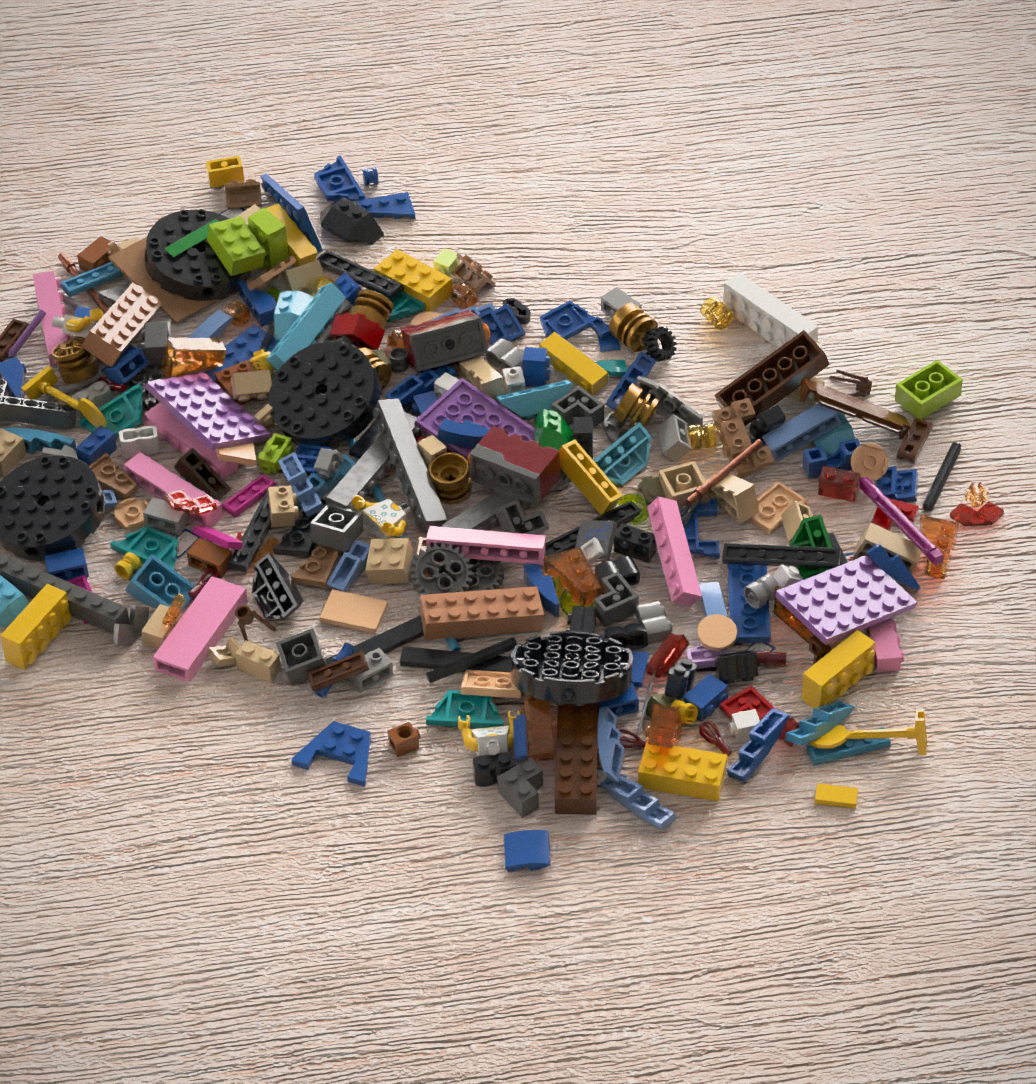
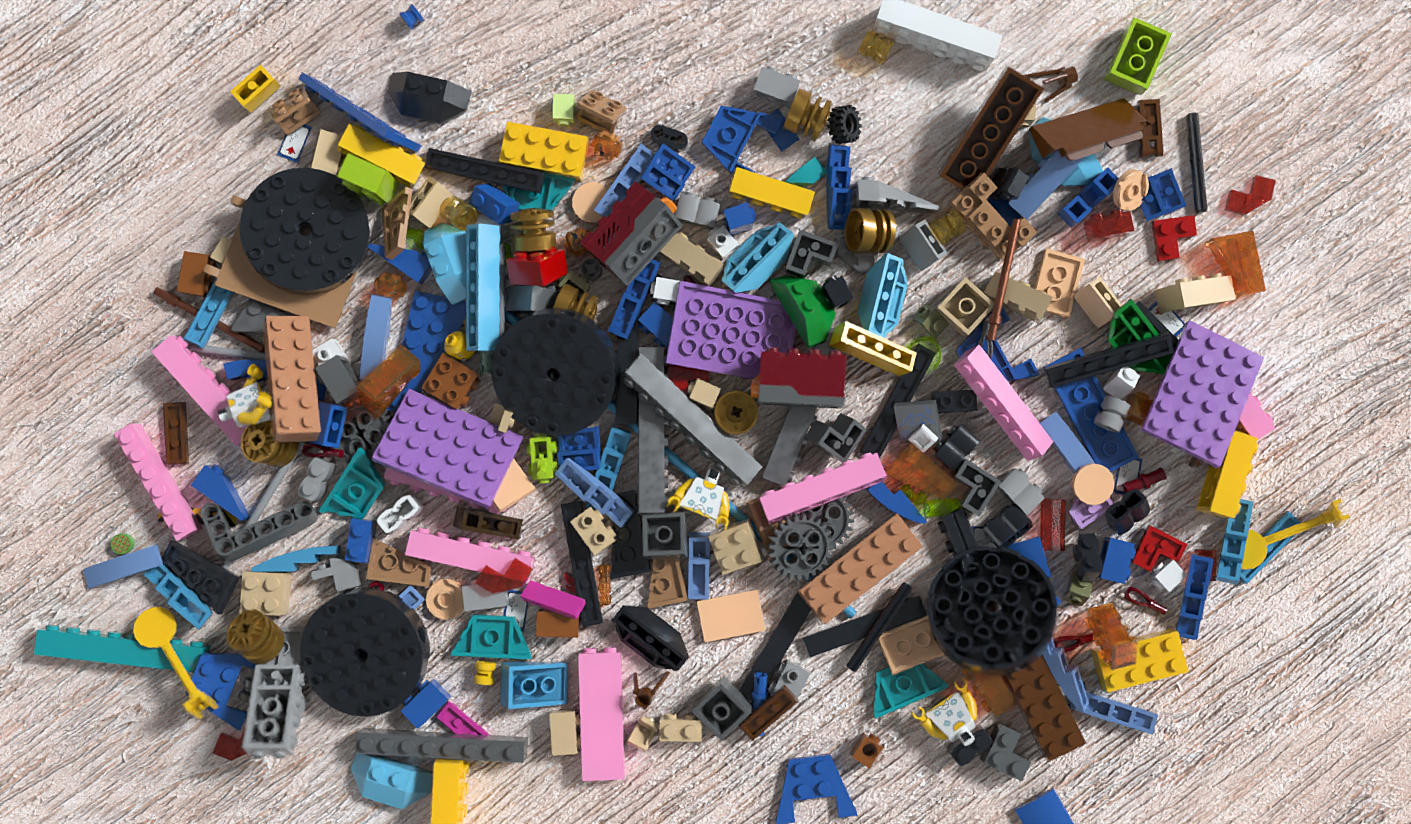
camera: 30 degrees left, 40 degrees up
medium lavender bar [8,309,47,357] -> none
yellow piece [21,366,107,428] -> none
flat silver tile [113,605,150,645] -> none
clear orange axle [162,594,186,627] -> none
green sticker [165,219,220,257] -> none
dark red piece [188,569,219,598] -> none
lime brick [207,216,265,276] -> none
dark pink tile [222,474,277,518] -> none
tan brick [230,370,272,401] -> none
black piece [260,320,275,352] -> none
blue wing [314,155,365,201] -> none
light grey brick [314,448,344,480] -> none
blue wing [357,192,416,220] -> none
blue slope [437,418,490,448] -> none
blue slope [513,715,528,763] -> none
sticker [637,670,656,735] -> none
yellow wheel [669,700,698,724] -> none
yellow tile [815,783,858,809] -> none
magenta piece [859,477,943,565] -> none
blue slope [867,542,921,590] -> none
clear orange gear [965,482,989,506] -> none

